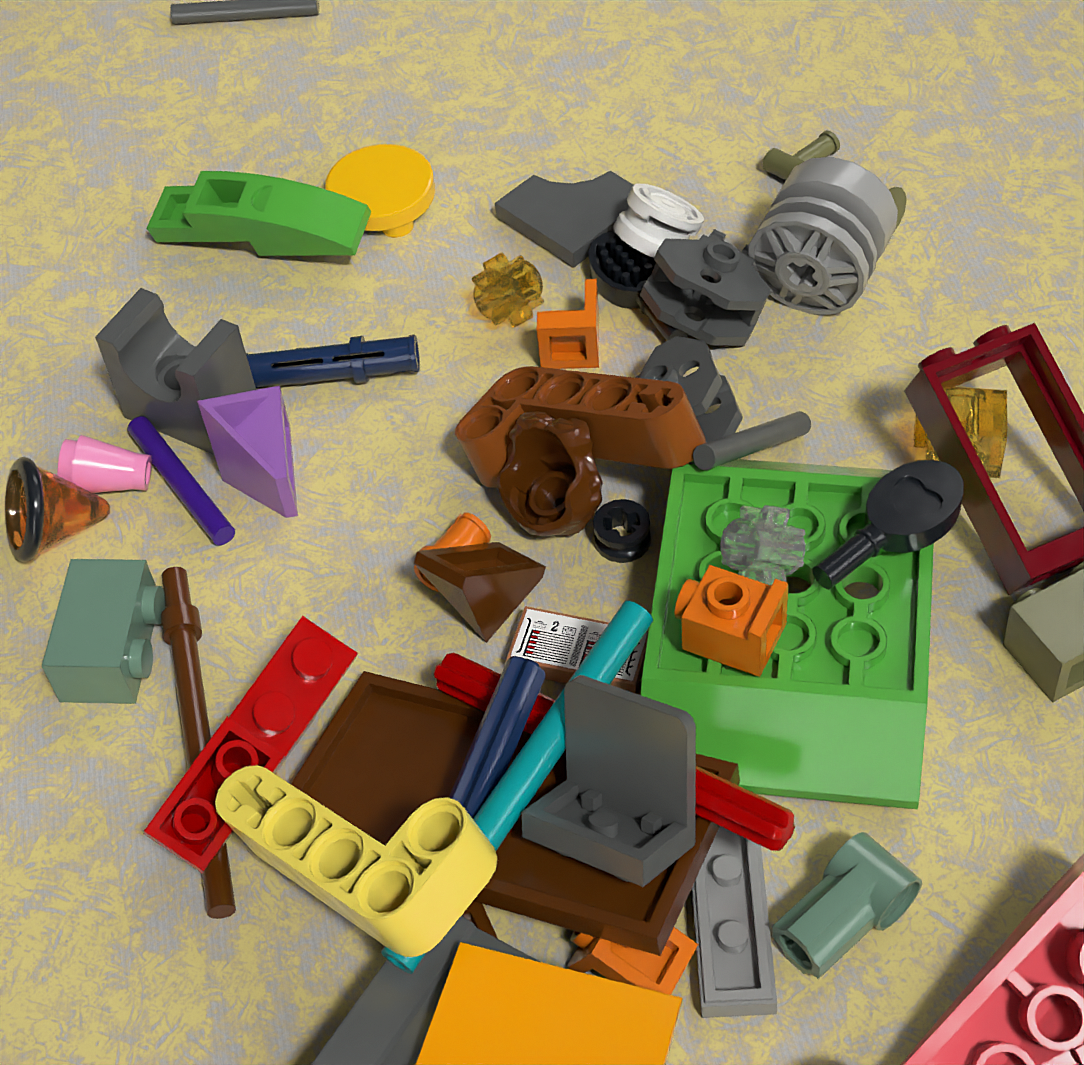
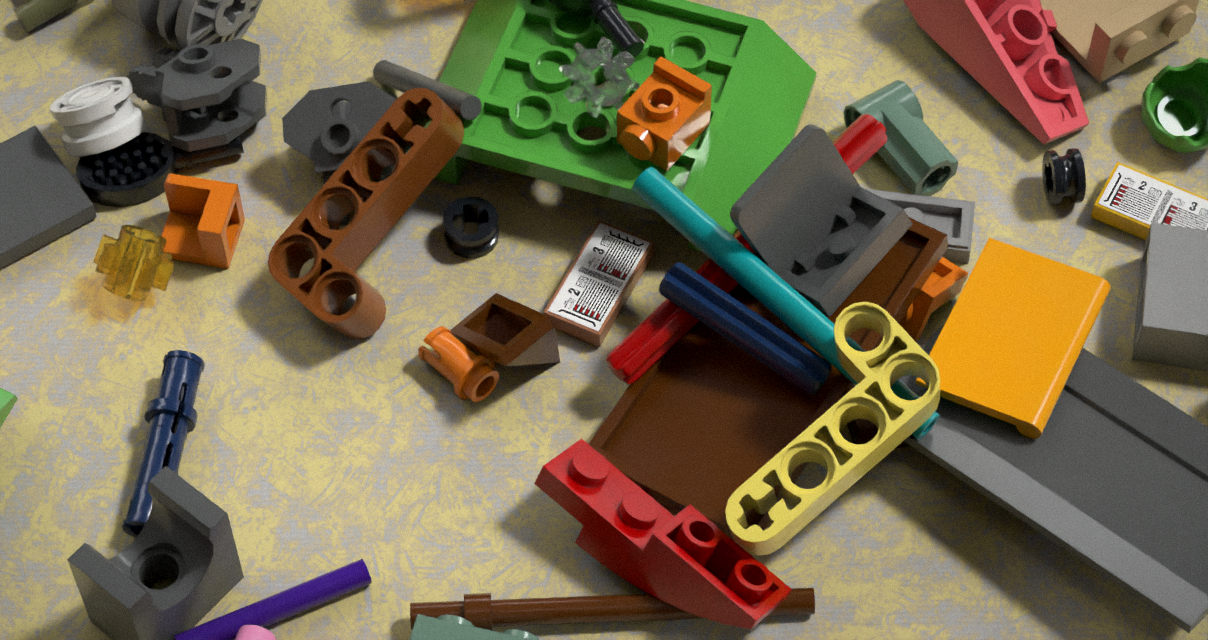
camera: 85 degrees left, 5 degrees up
medium lavender slope [197,386,298,518] -> none
reddish brown hair [497,411,603,537] -> none

